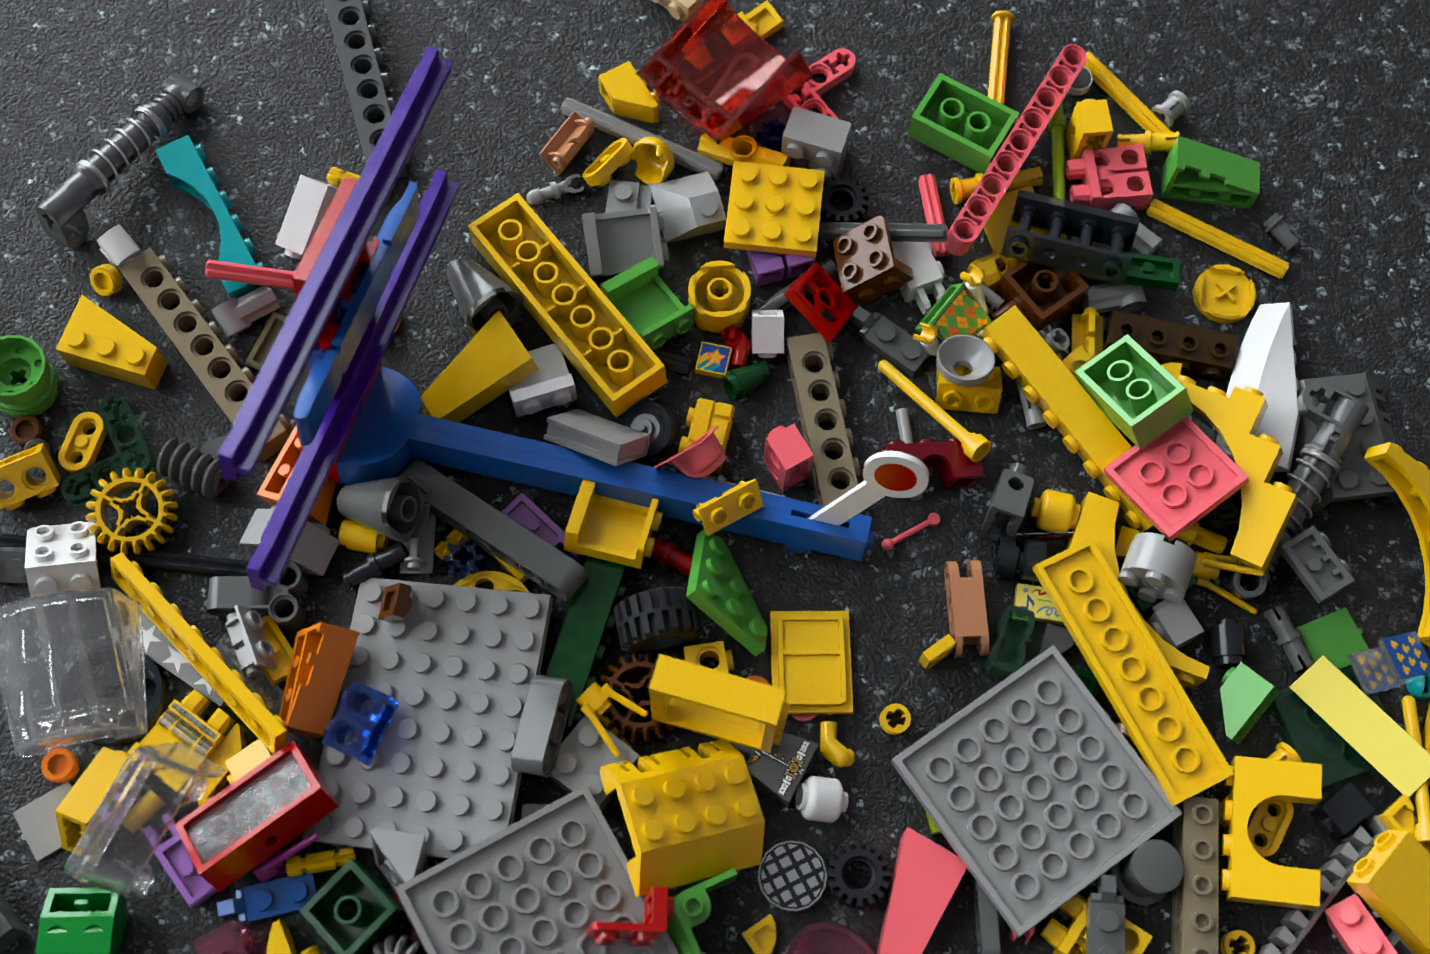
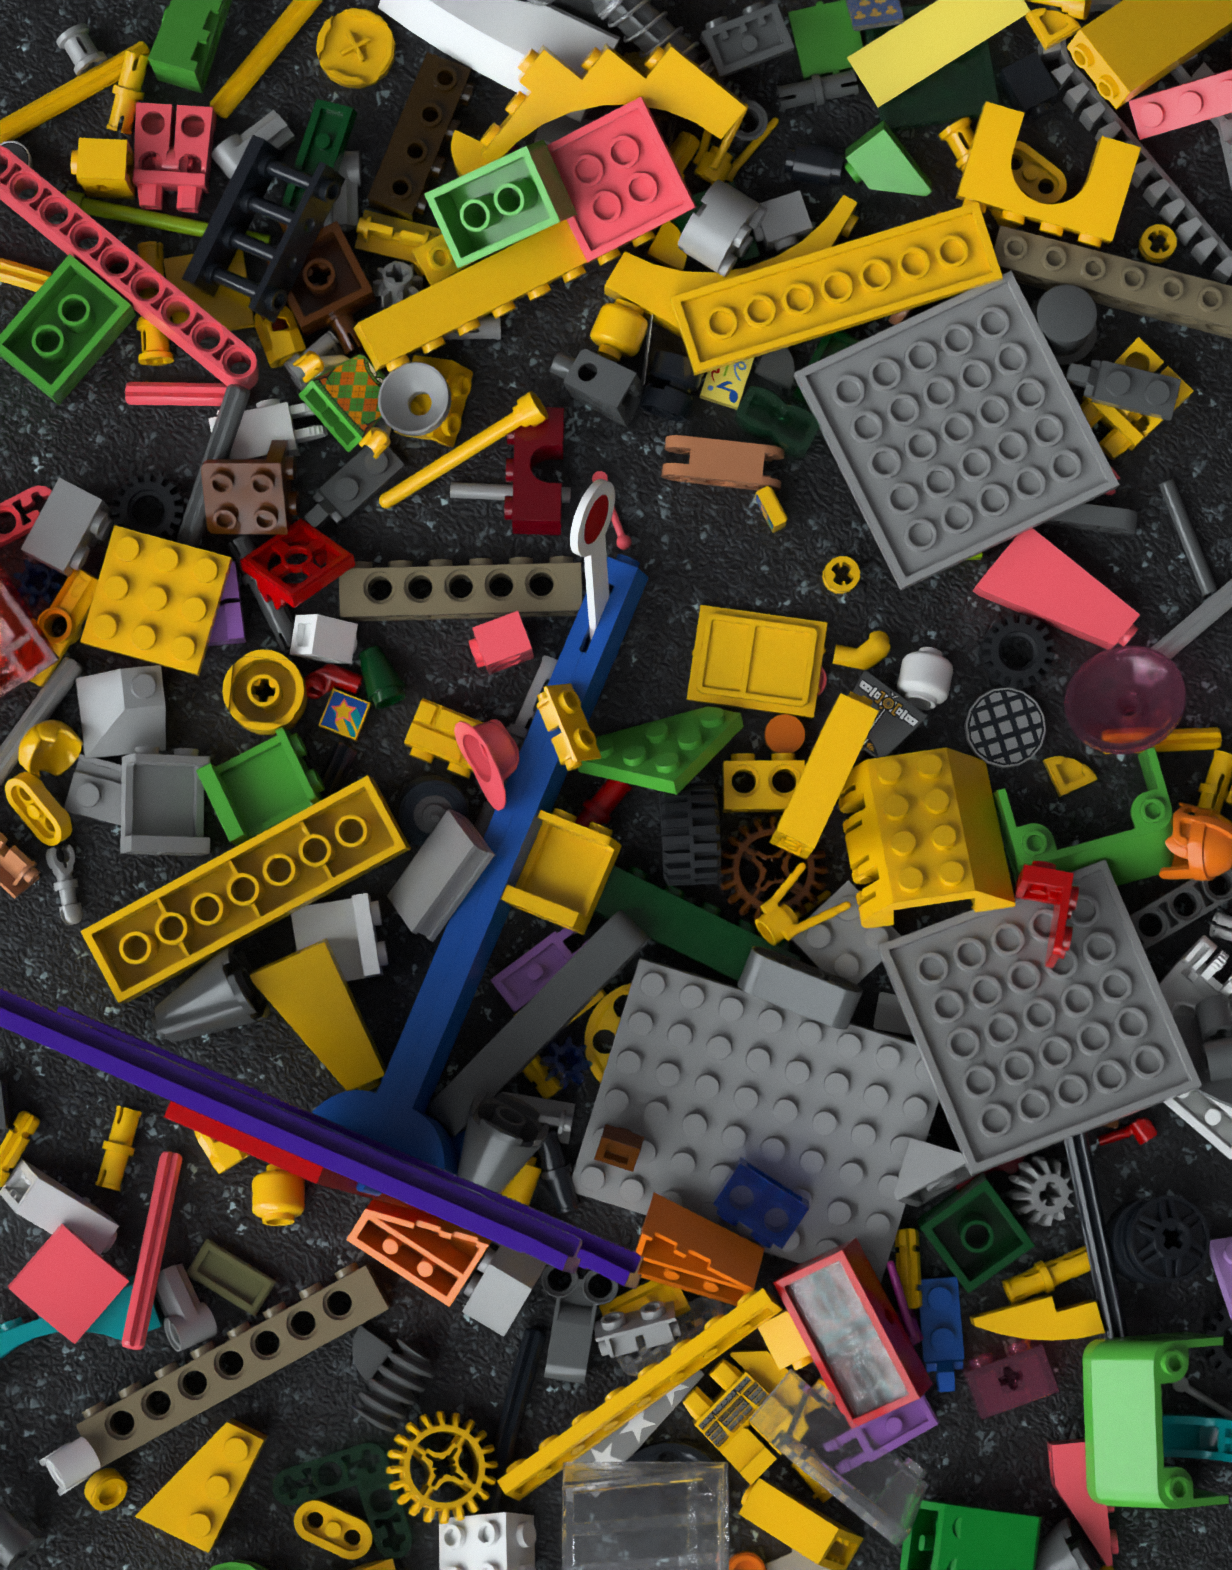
camera: 80 degrees left, 15 degrees up
none -> coral slope [8,1223,129,1344]

